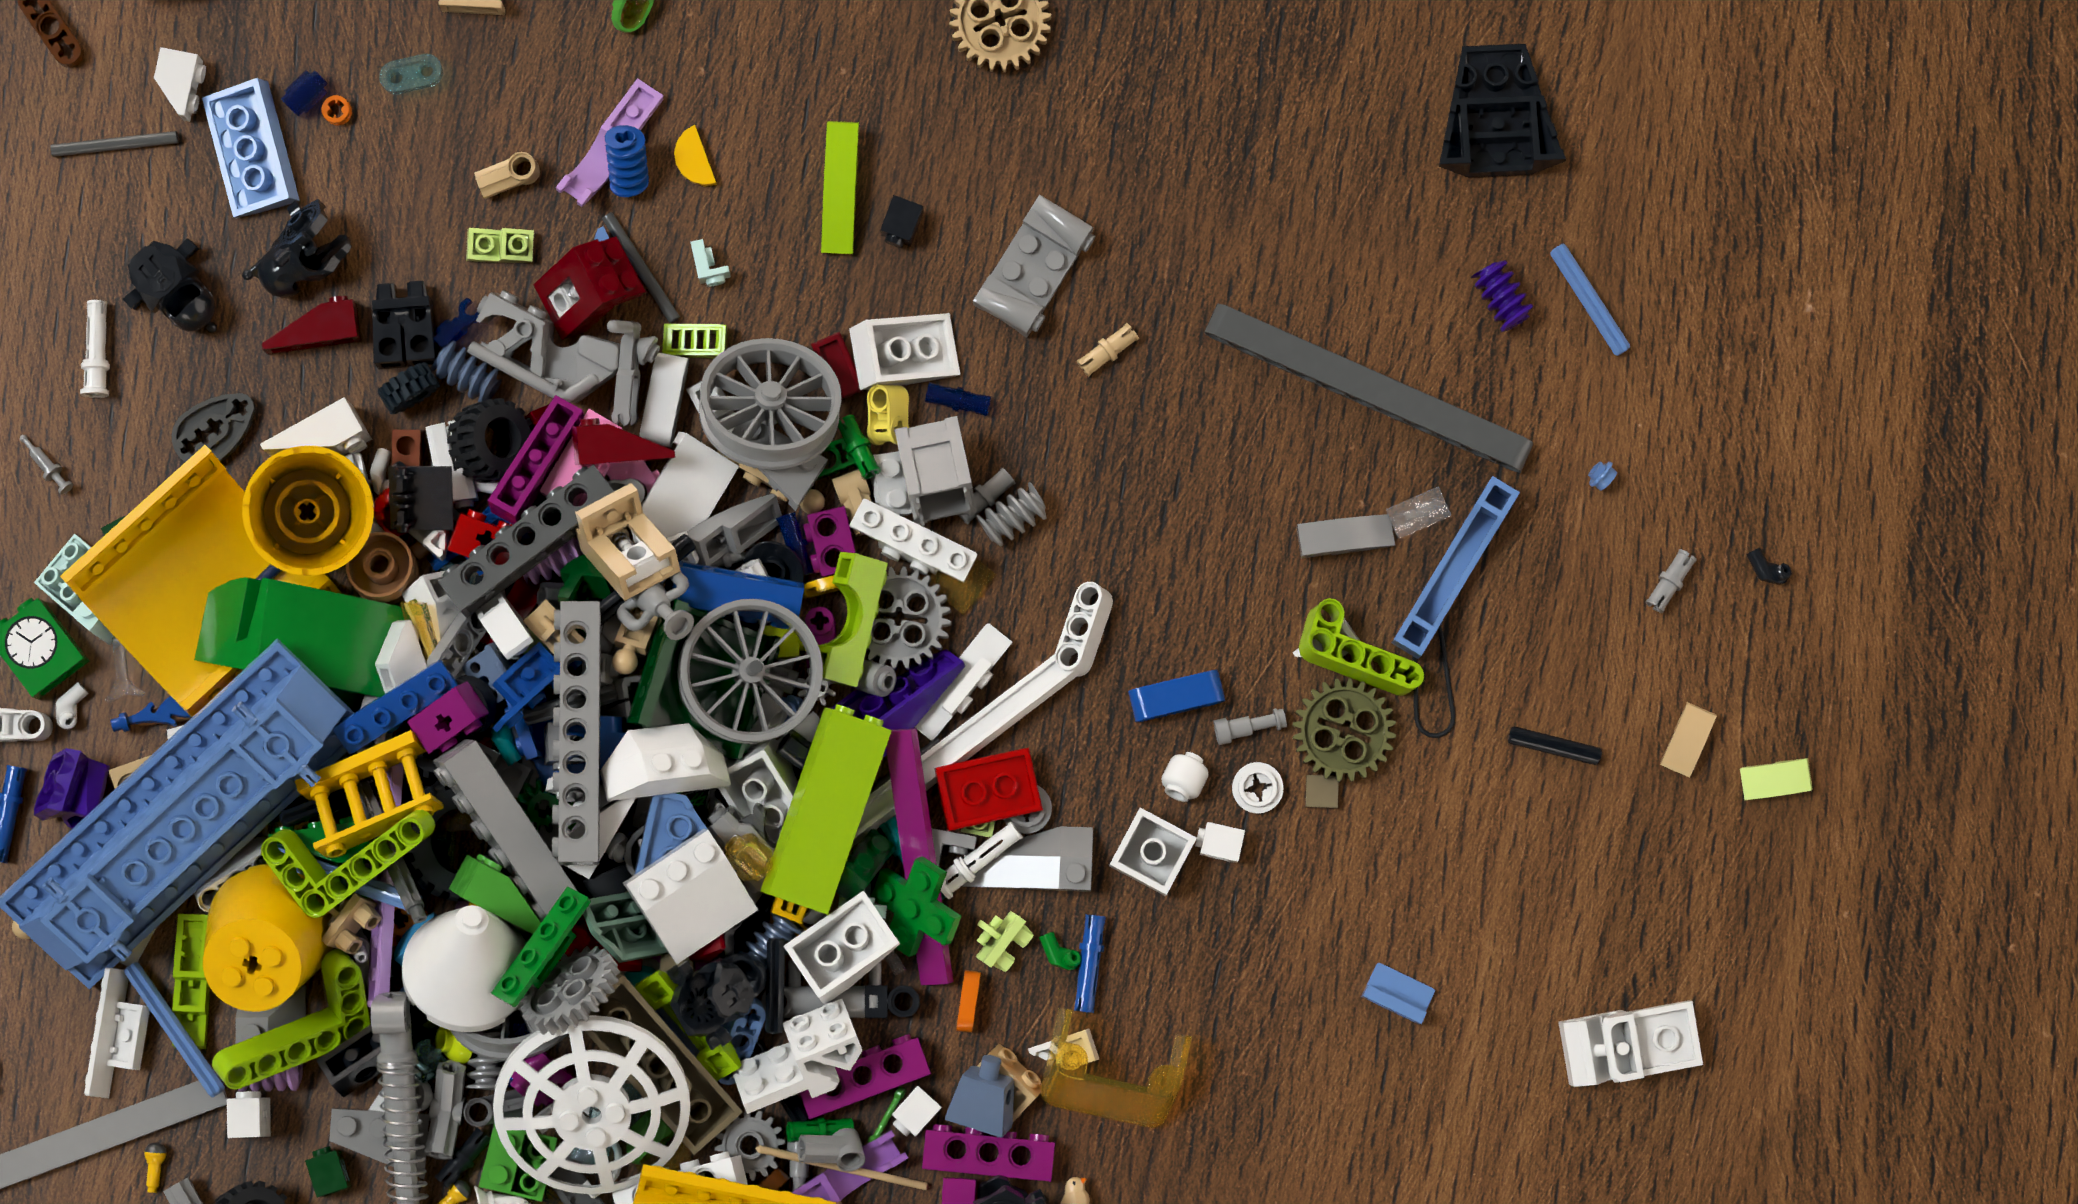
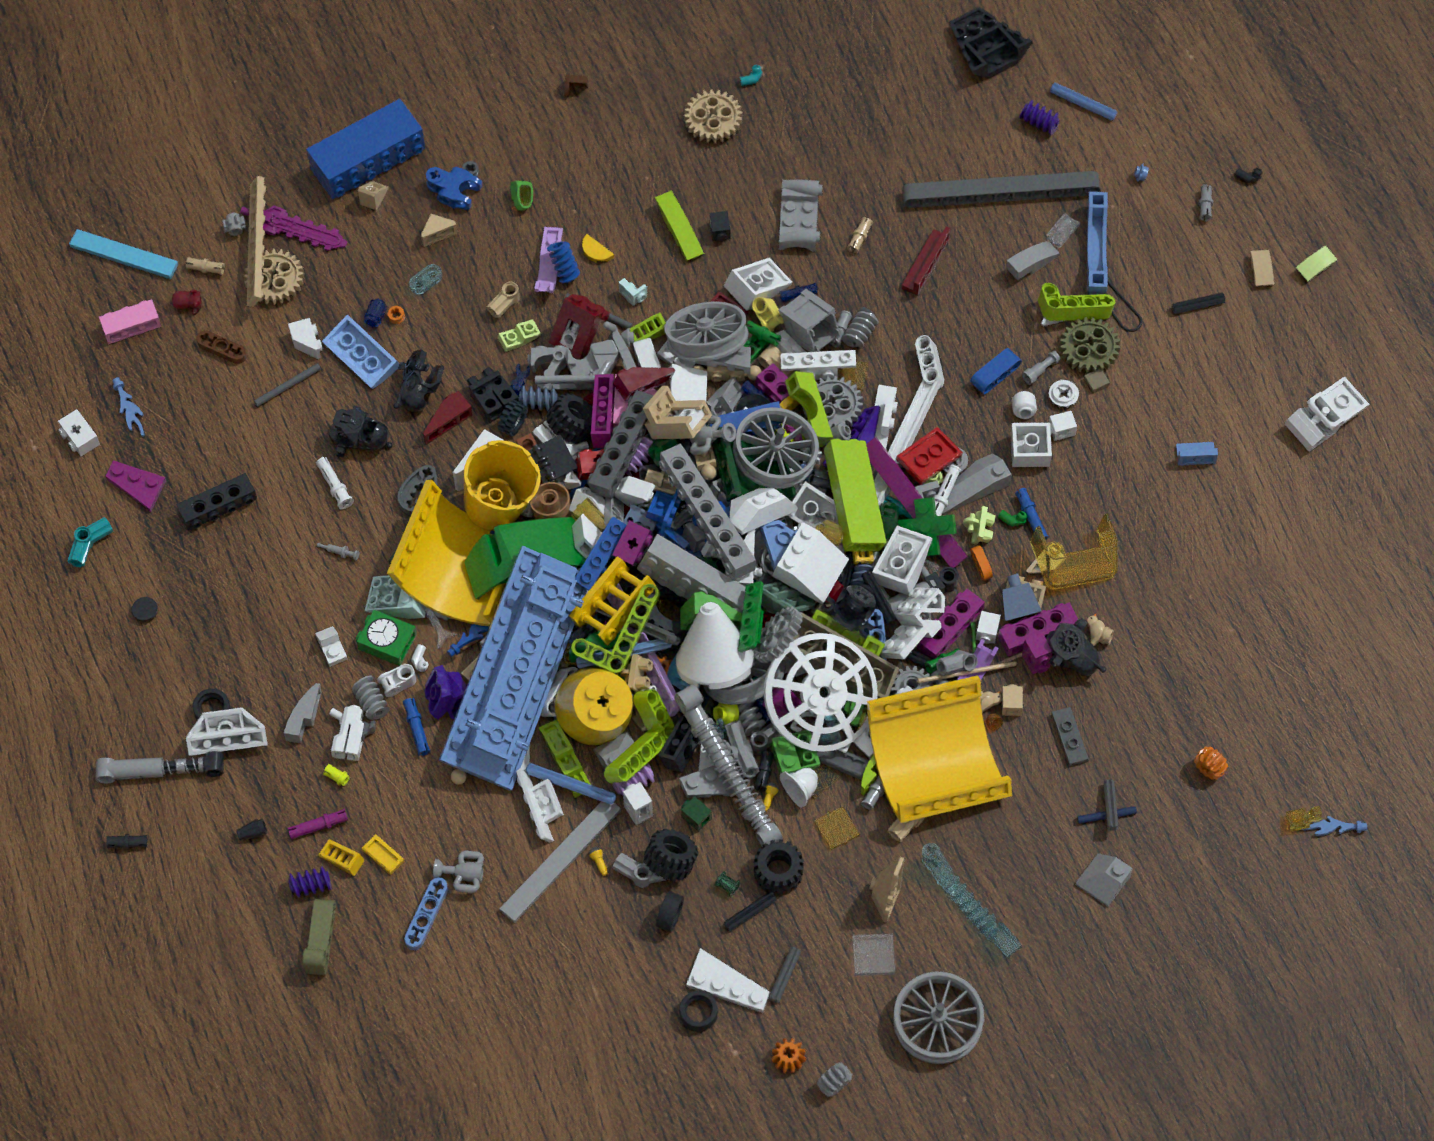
camera: 30 degrees left, 20 degrees down
none -> dark red fence [901,226,951,296]

